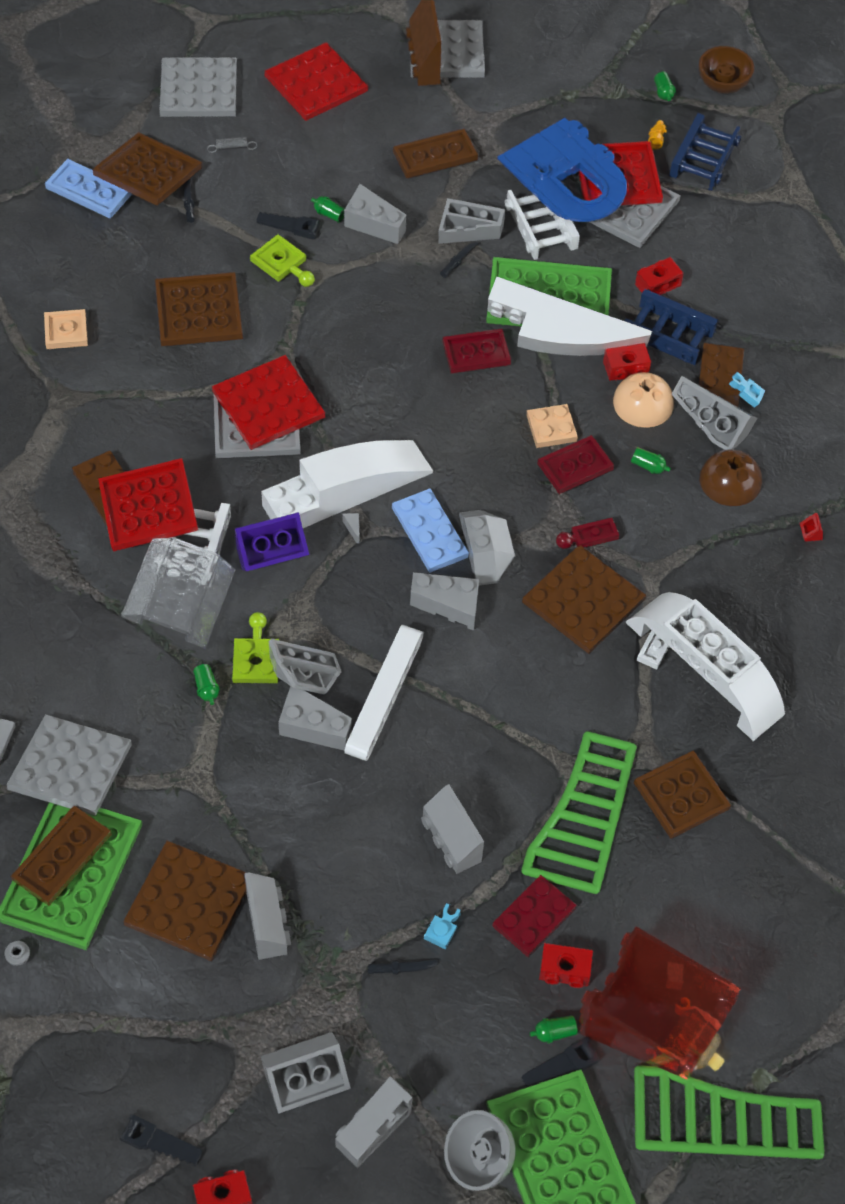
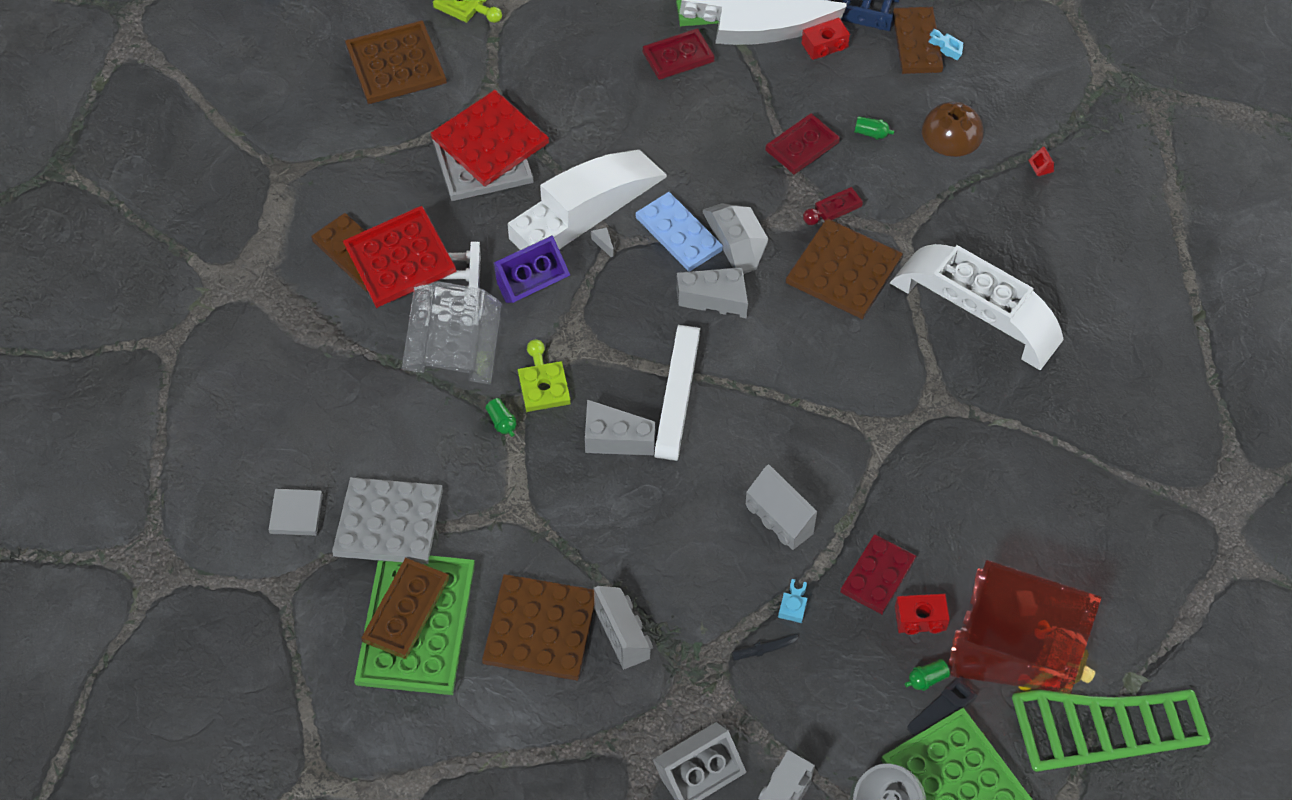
camera: 10 degrees left, 0 degrees up
light grey plate [5,941,30,965] -> none
light nougat plate [44,309,88,349] -> none
light grey wedge [269,639,342,694] -> none
bright green bar [521,731,637,894] -> none
light nougat plate [527,404,578,448] -> none
light nougat piece [613,372,674,428] -> none
reddish brown plate [634,750,731,839] -> none
white plate [637,630,669,669] -> none
light grey wedge [672,376,757,450] -> none

